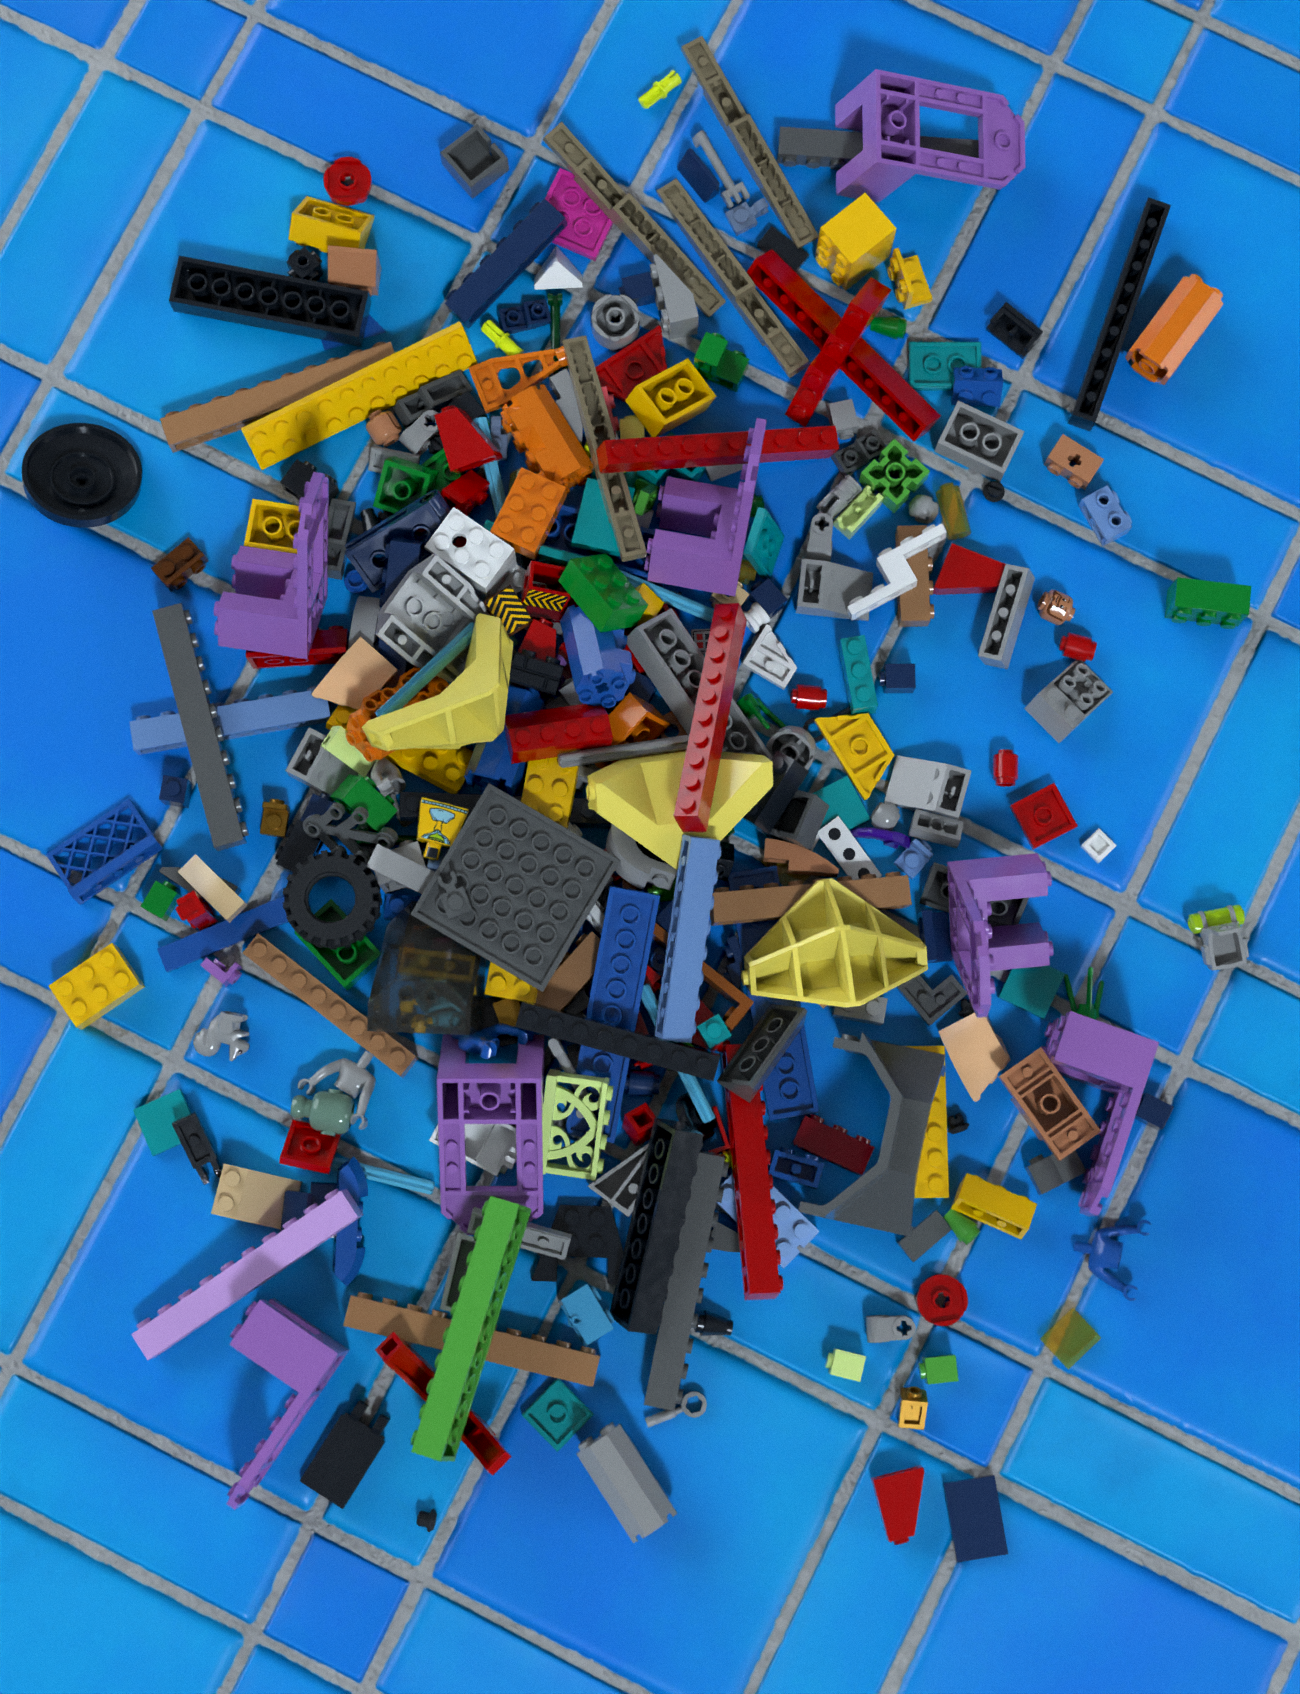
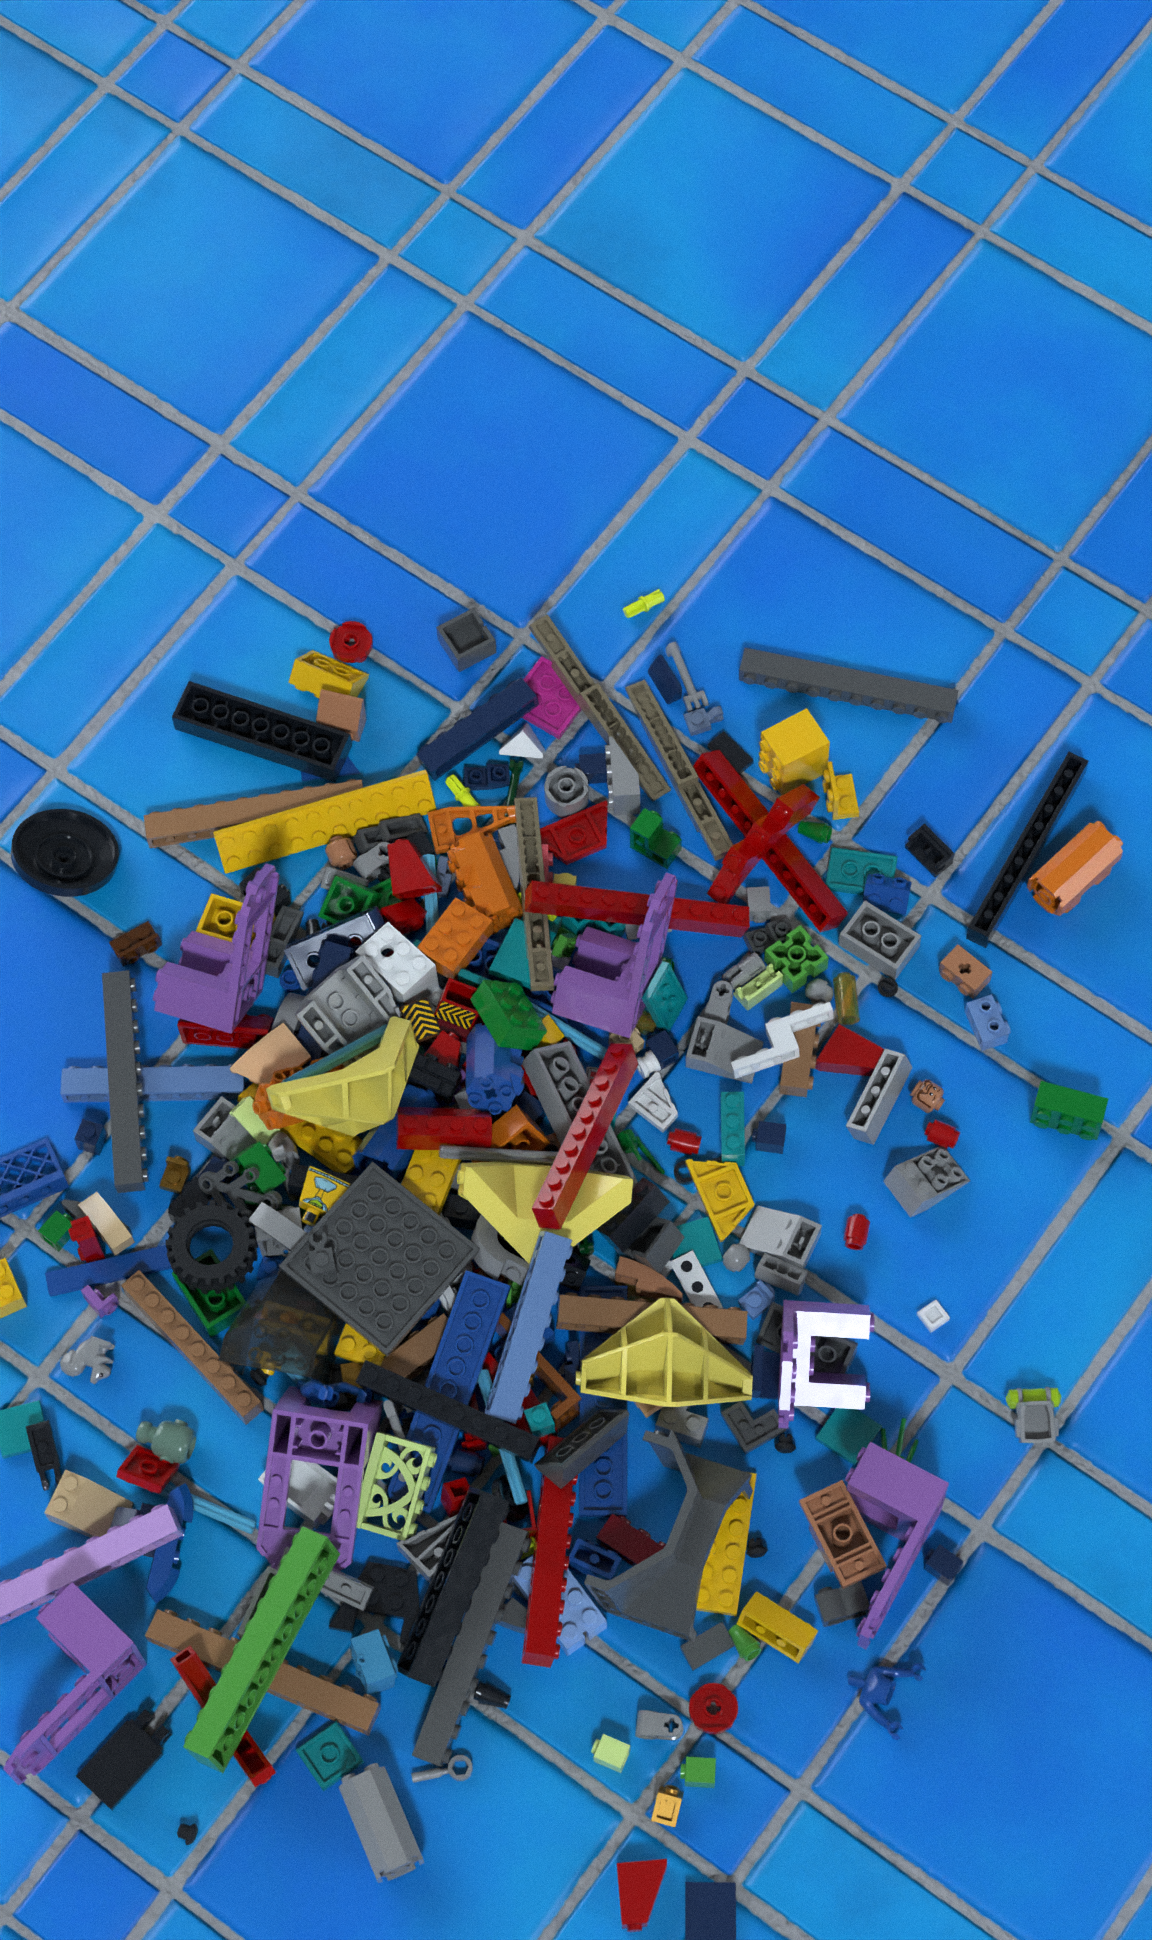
camera: 15 degrees right, 15 degrees down
black brick [286,246,324,281] -> none
light grey piece [298,1051,376,1130] -> none
yellow brick [625,358,717,437] -> none
dark tan slope [681,36,819,249] -> none
light grey cylinder [766,725,817,770] -> none
medium lavender bracket [835,69,1025,203] -> none
dark purple piece [850,827,911,849] -> none
light nougat slope [938,1013,1011,1102] -> none
red plate [1009,783,1078,850] -> none
clear yellow piece [1040,1307,1101,1370] -> none

